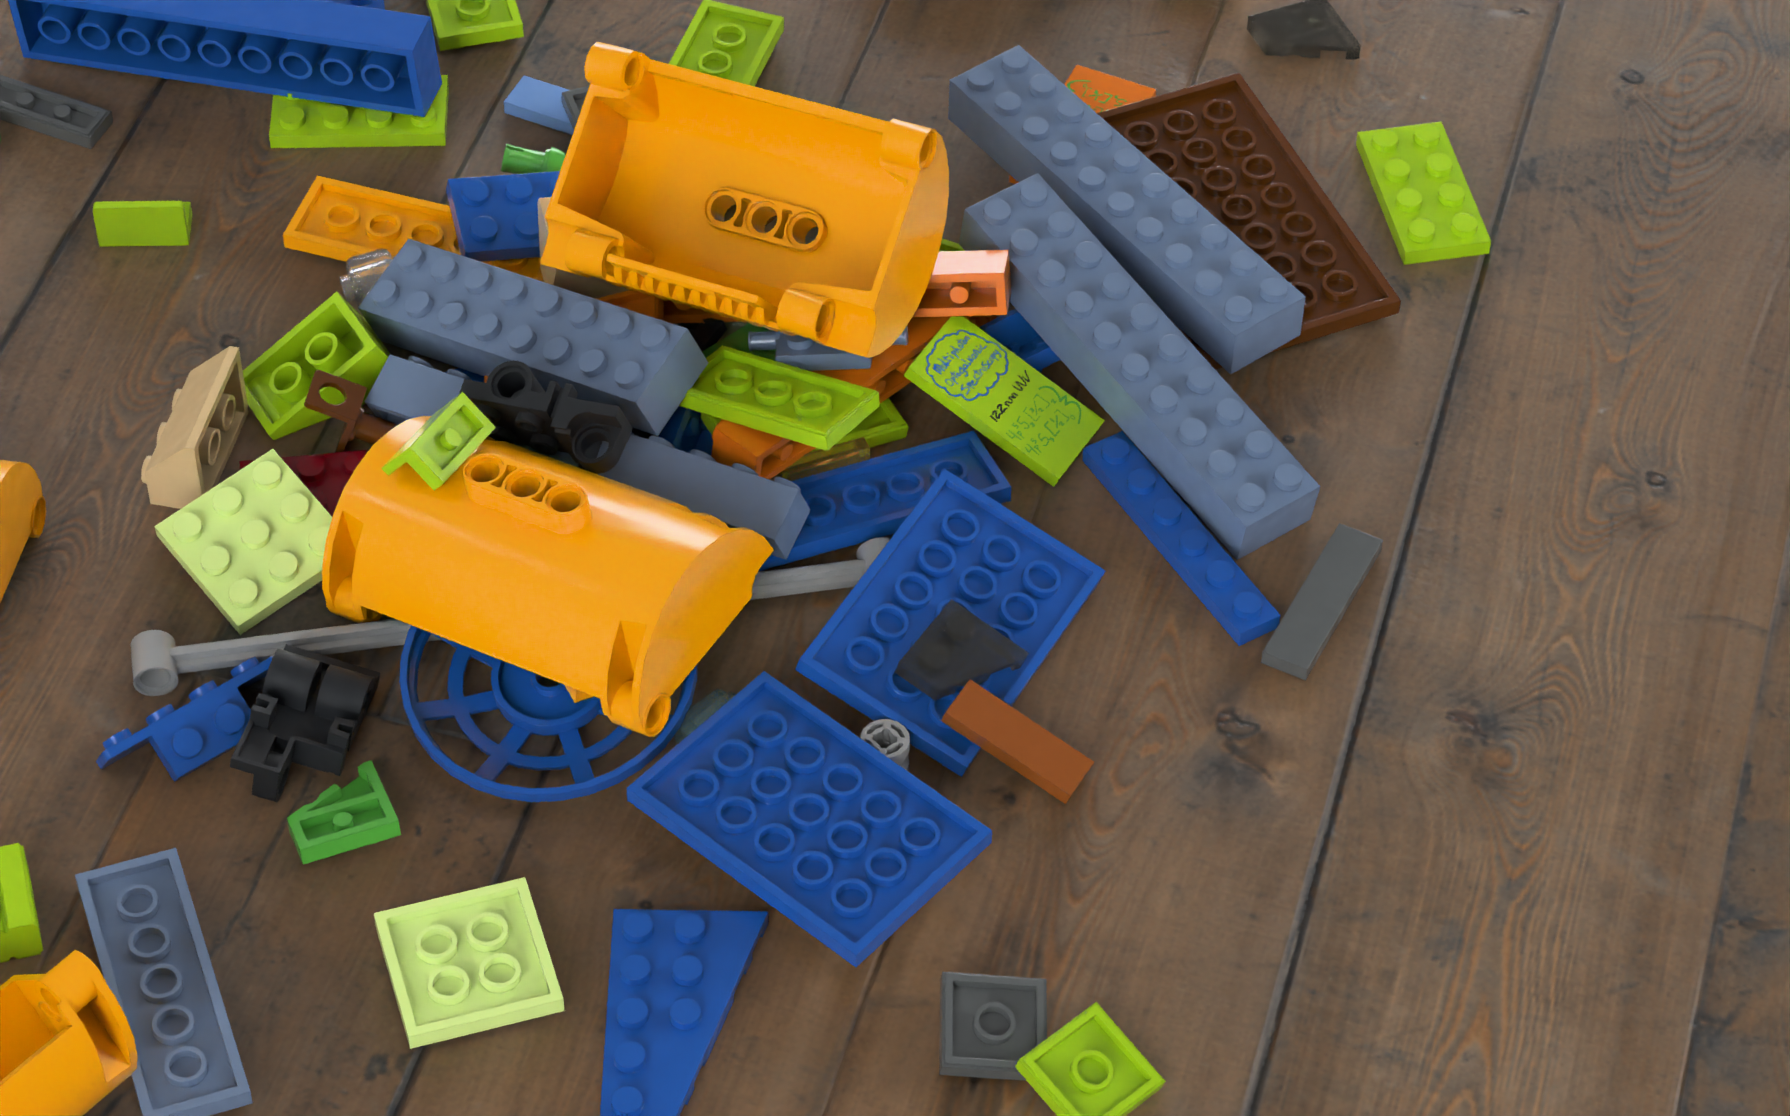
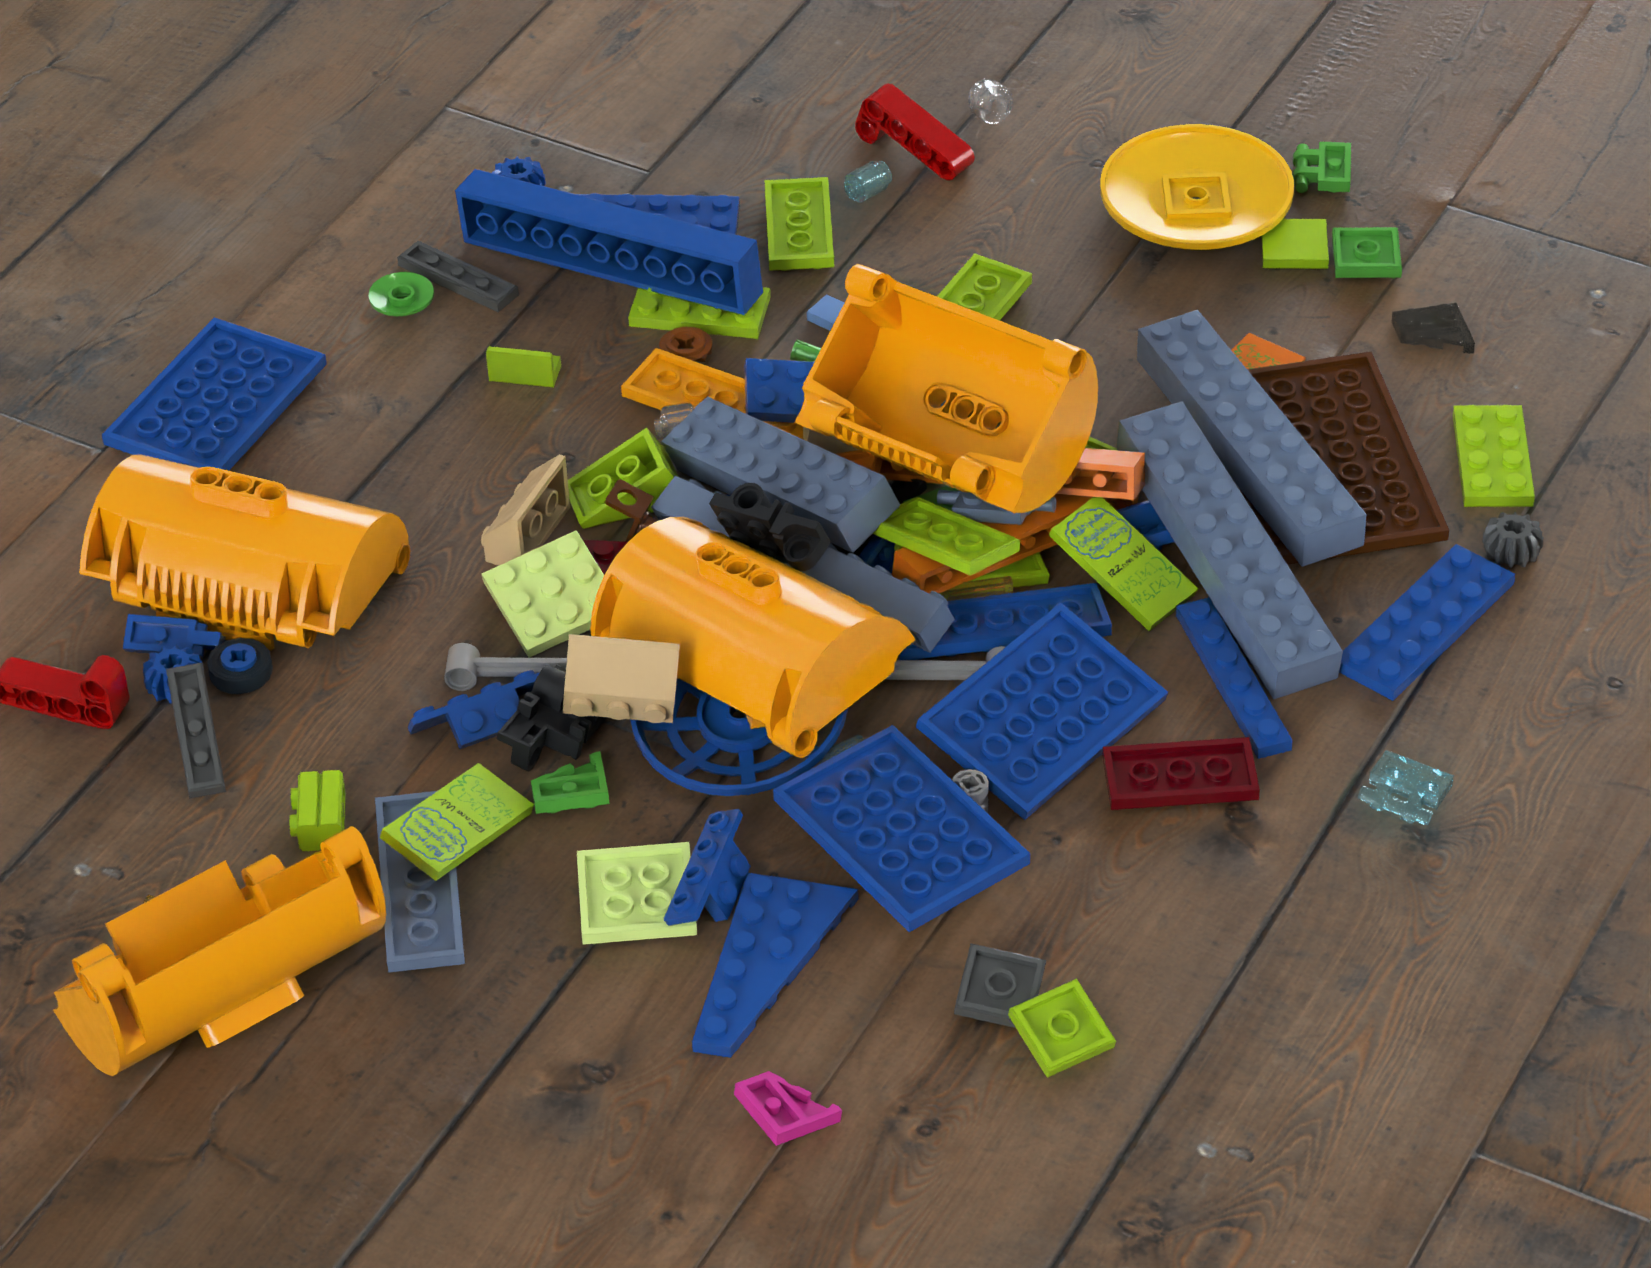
camera: 15 degrees right, 5 degrees down
lime panel [381,392,496,490] -> none
clear smoke wing [895,599,1029,700] -> none
dark orange tile [941,679,1094,804] -> none
dark grey tile [1261,523,1383,681] -> none
none -> lime tile [380,763,534,881]
none -> tan slope [563,634,680,723]
none -> dark orange gear [659,327,712,362]
none -> blue bracket [664,809,751,926]
none -> dark red plate [1102,737,1260,810]
none -> blue plate [1339,544,1515,701]
none -> clear light blue plate [1358,750,1454,826]
none -> dark grey gear [1482,511,1544,569]

